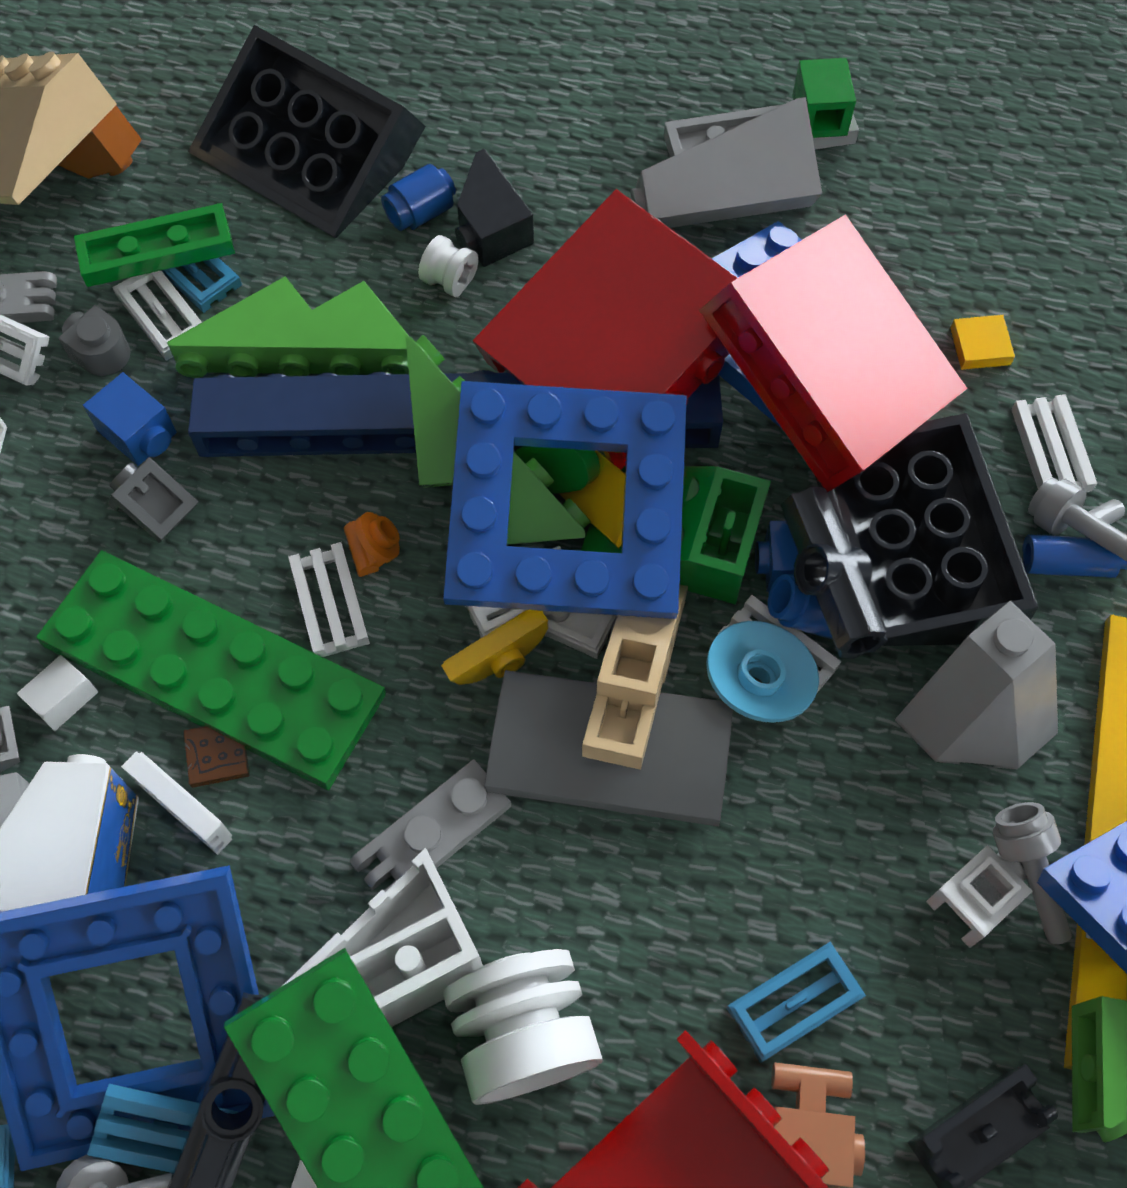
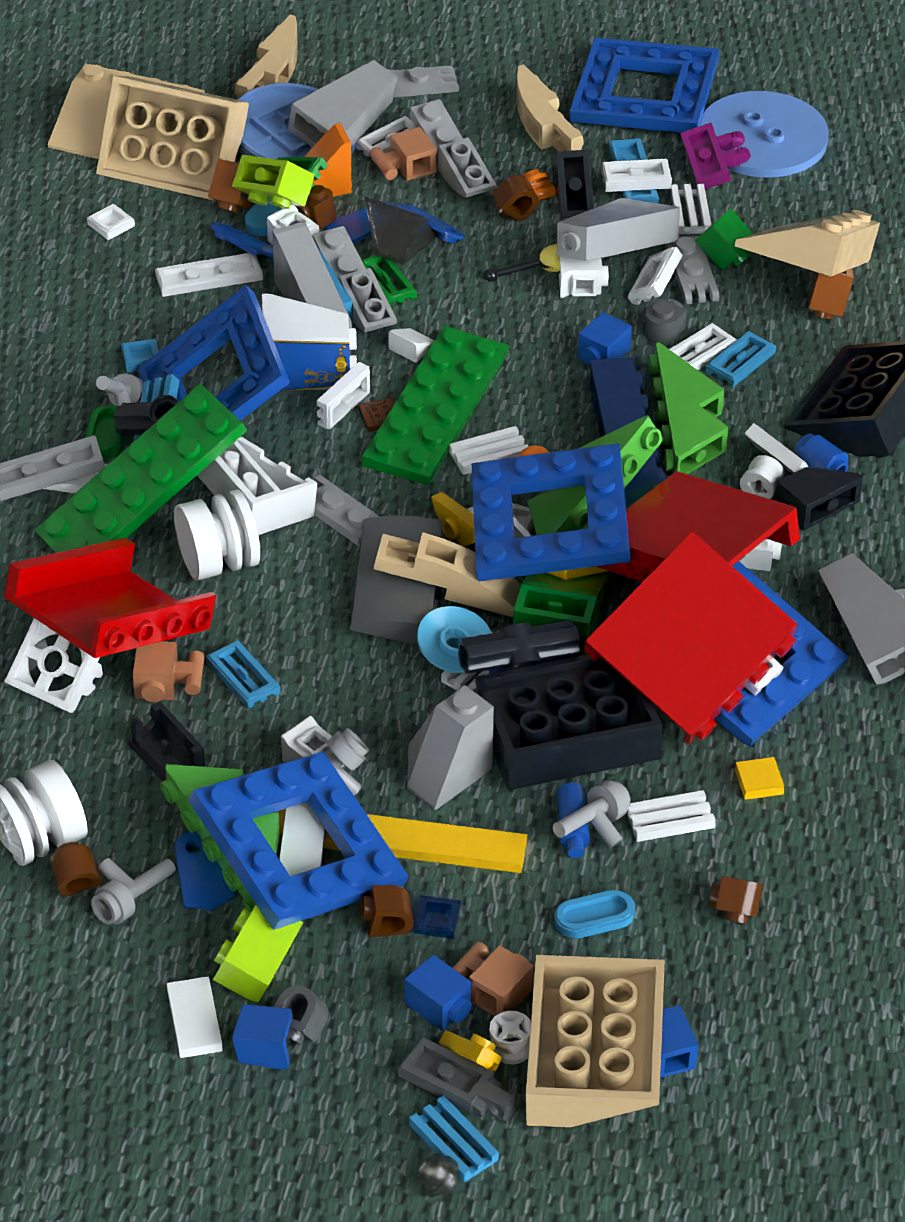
camera: 85 degrees right, 20 degrees down
green plate [74,203,235,287] -> none
dark grey bracket [108,457,198,543] -> none
none -> white tile [745,423,808,474]

